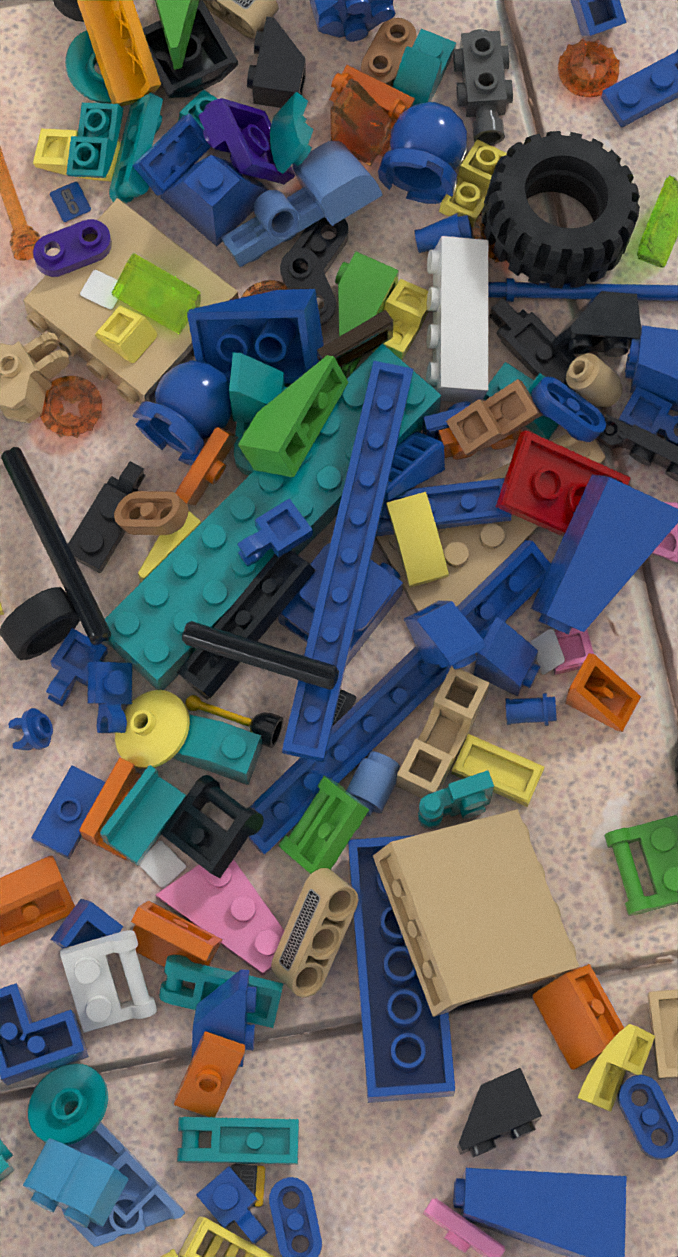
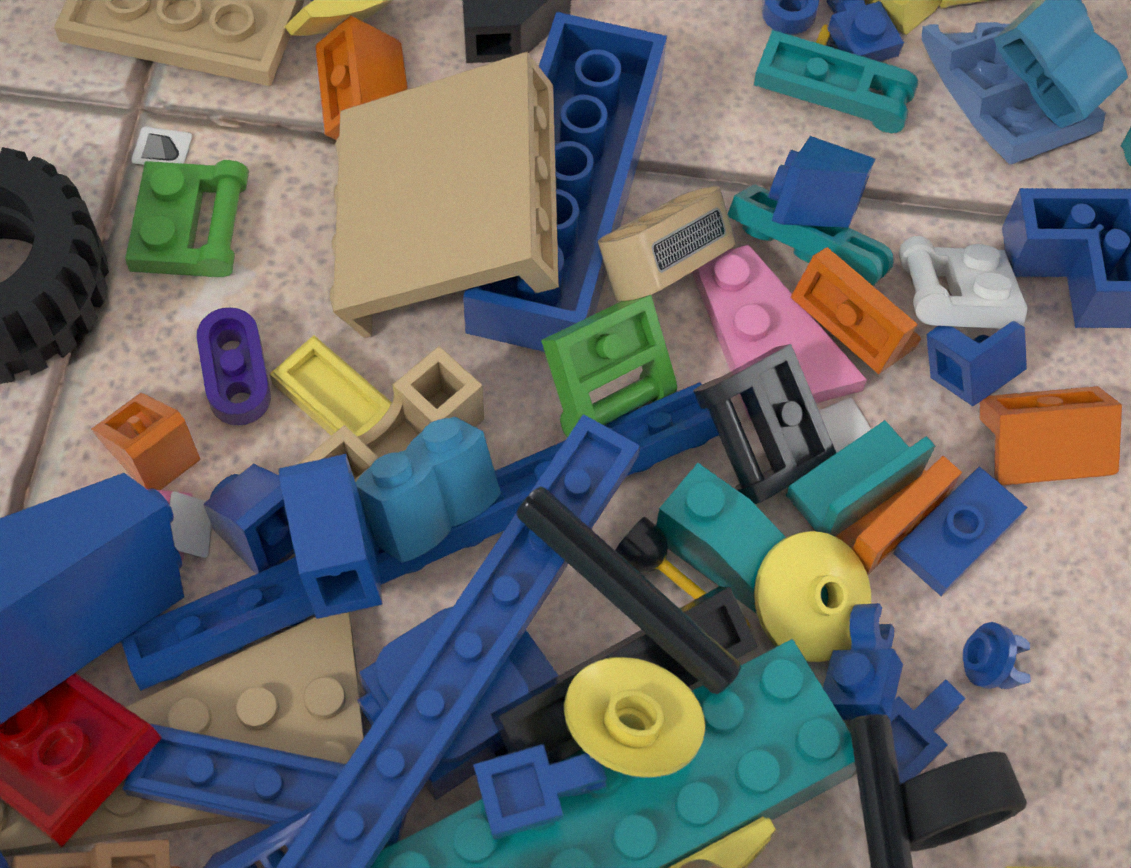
camera: 165 degrees left, 10 degrees down
teal dish [28,1064,108,1145] -> none
orange plate [174,1031,245,1118] -> none
medium blue brick [346,751,400,817] -> none
light yellow slope [386,492,449,588] -> none
teal plate [418,770,494,829] -> none
blue pin [505,693,557,726] -> none
none -> dark purple plate [196,307,271,425]
none -> dark azure brick [356,417,501,563]
none -> light yellow dish [564,657,705,777]

